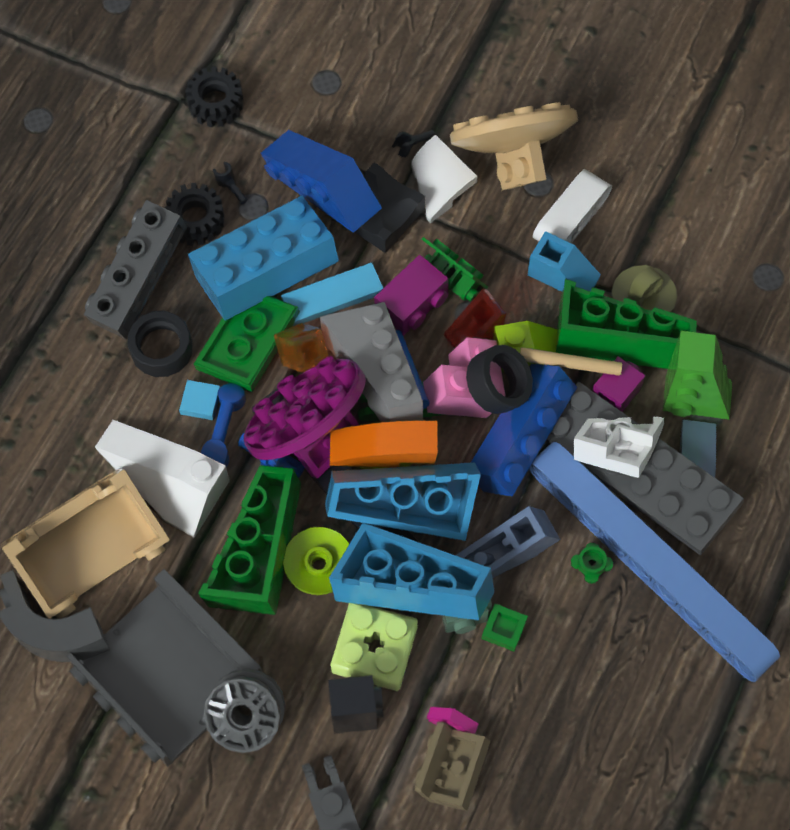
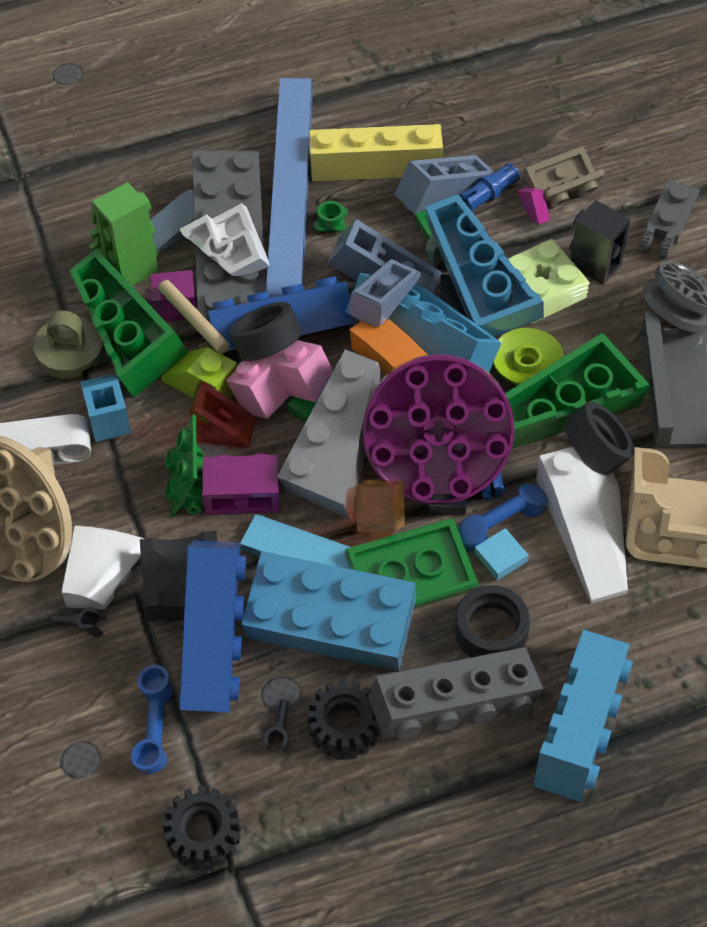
camera: 135 degrees left, 10 degrees down
none -> blue bar [131,665,173,774]
none -> light yellow brick [309,124,443,182]
none -> sand blue slope [350,259,421,327]
none -> sand blue slope [394,155,494,214]
none -> blue pin [459,162,520,212]
none -> dark azure wedge [533,629,633,802]
none -> black tyre [565,401,634,474]

